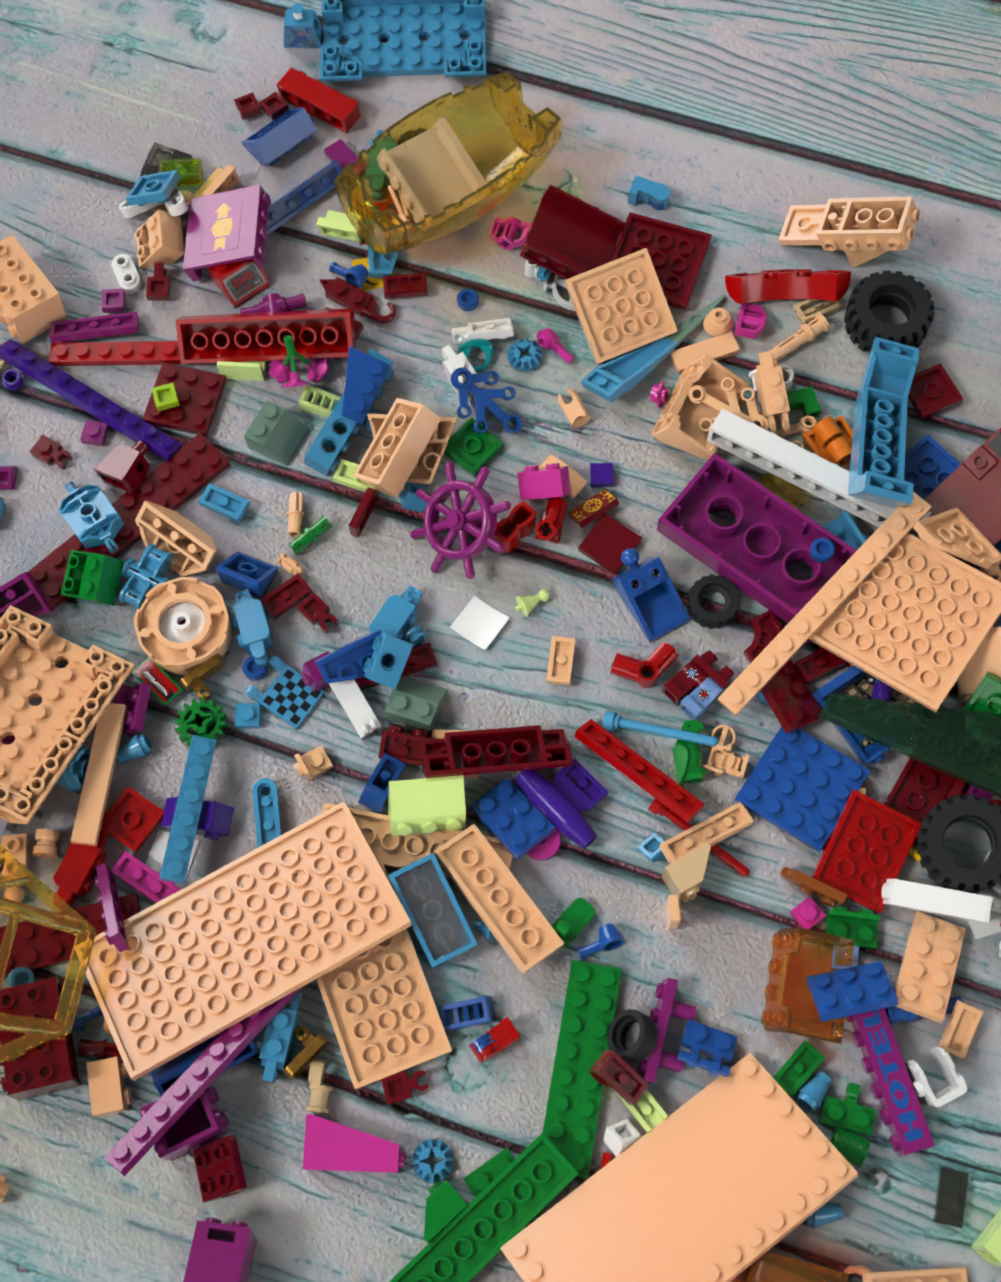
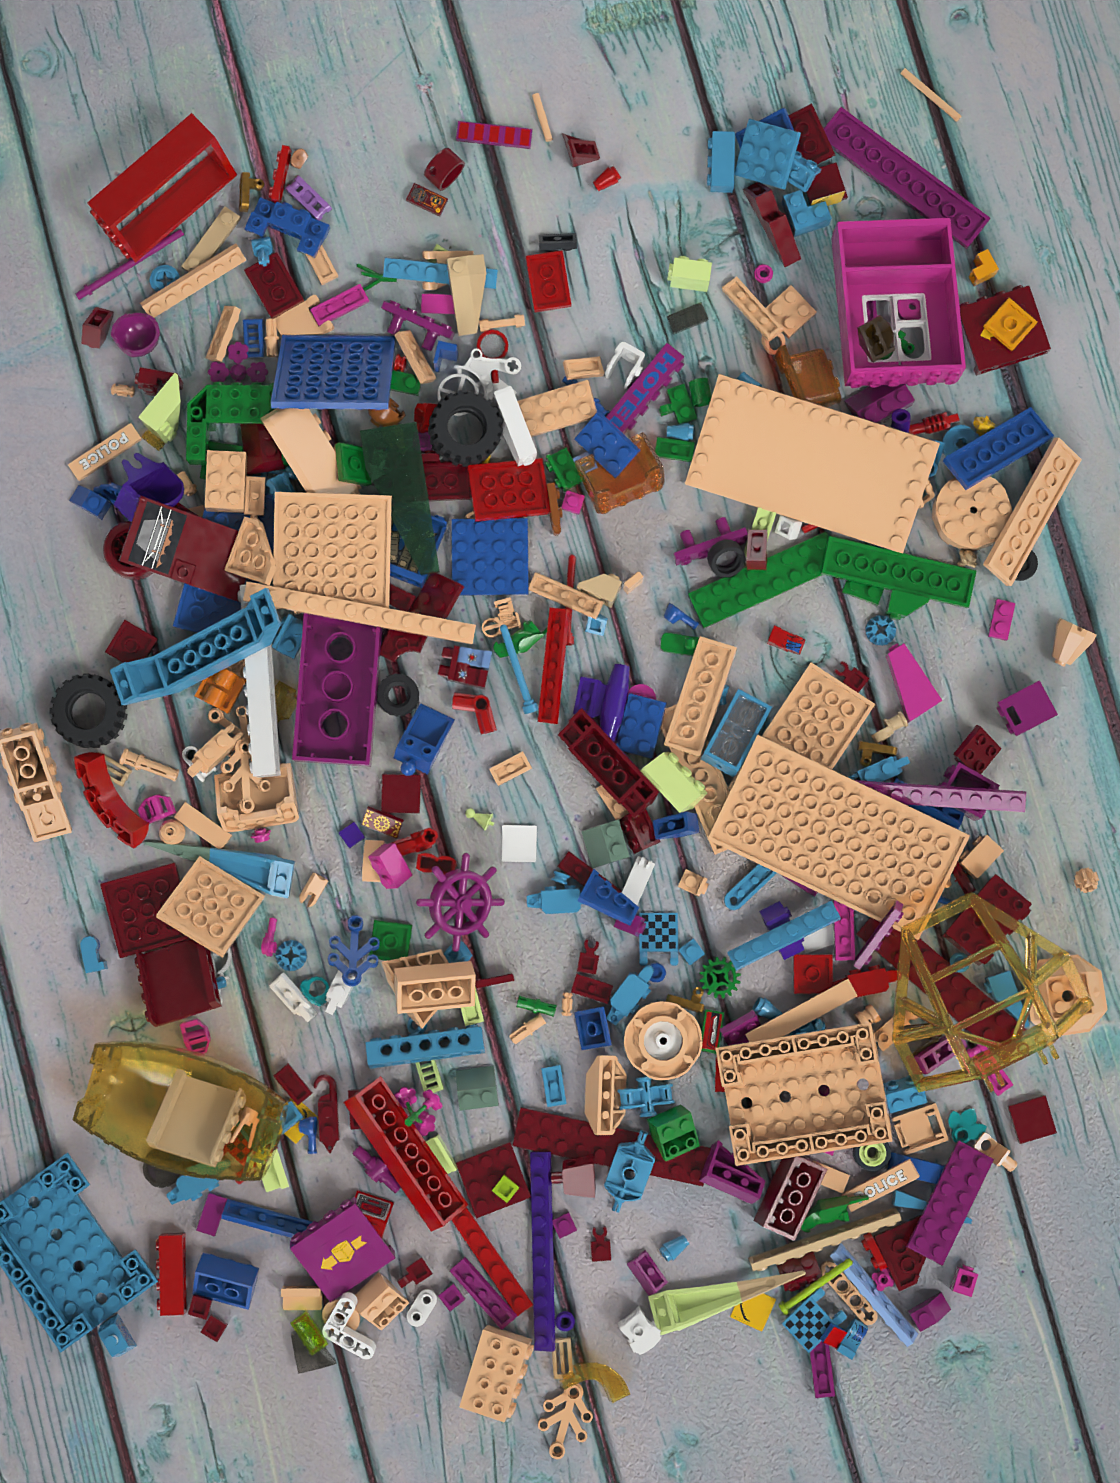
camera: 130 degrees left, 15 degrees up
dark azure plate [125,170,181,206] -> none
blue wing [342,346,390,425] -> none
dark azure brick [363,632,413,689] -> none
blue slope [438,996,496,1032] -> none
blue tile [457,289,479,311] -> none
blue plate [677,1019,737,1077] -> none
green piece [786,387,821,418] -> none
blue tile [810,538,835,563] -> none
dark purple hose [871,683,893,706] -> none

